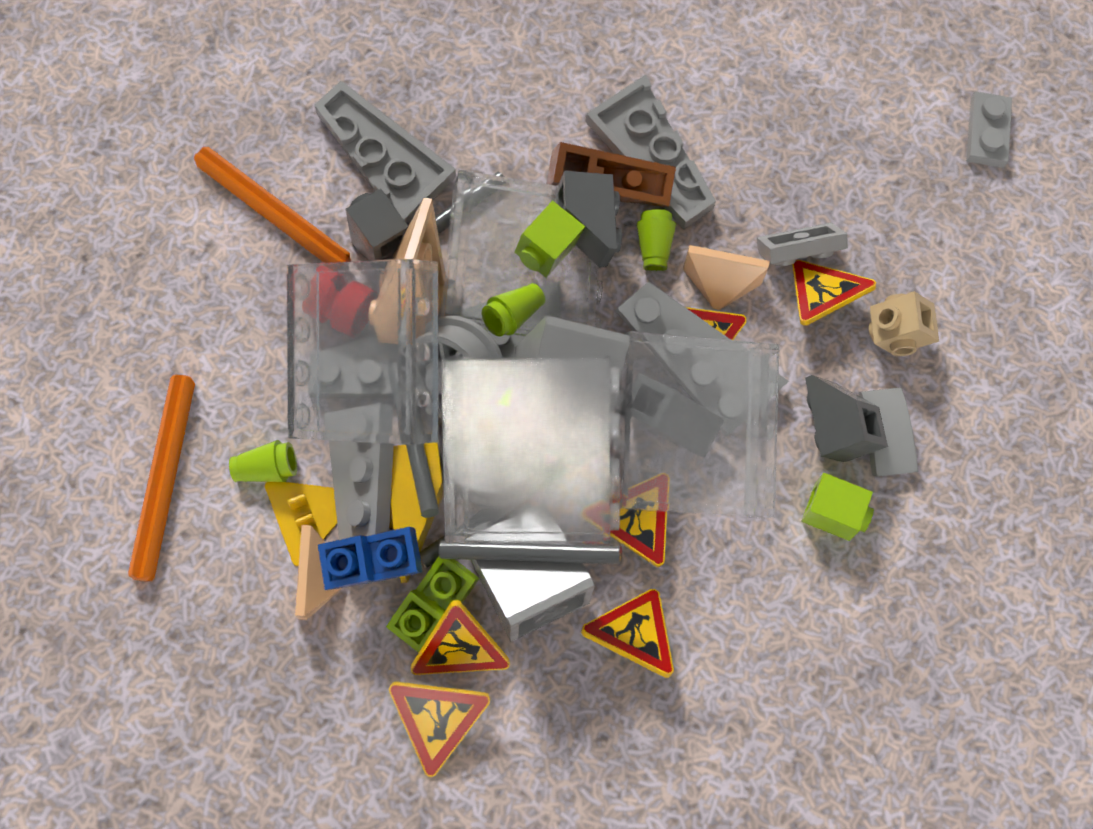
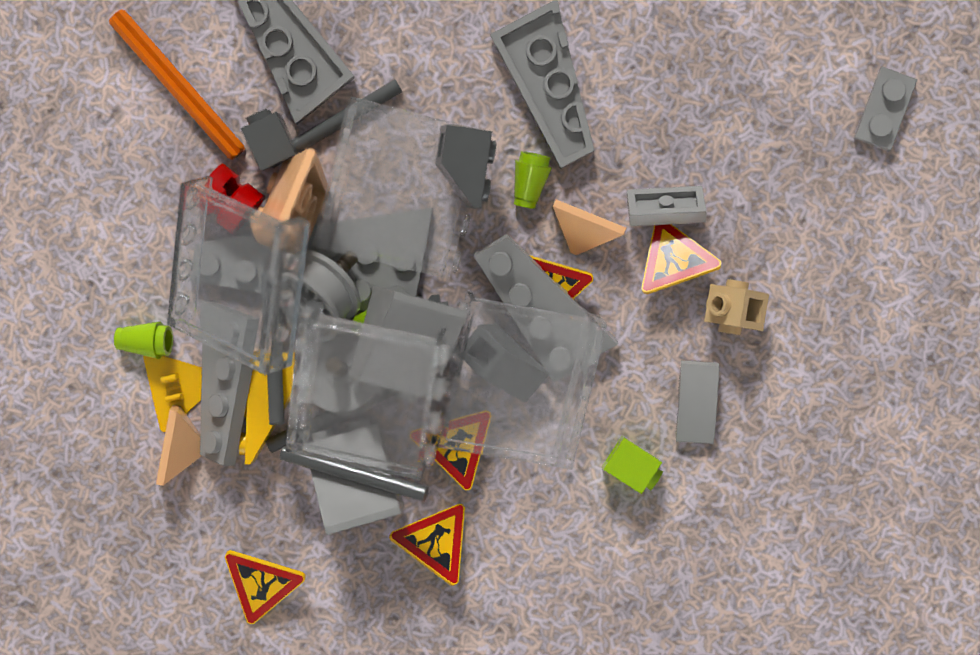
camera: 15 degrees right, 20 degrees up
orange axle [128,374,195,582] -> none
blue slope [318,527,423,590] -> none
lime slope [386,556,480,653] -> none
piece [411,600,510,675] -> none
lime cone [481,283,545,337] -> none
lime brick [514,200,585,278] -> none
dark orange slope [545,142,676,207] -> none
dark grey slope [805,375,888,462] -> none

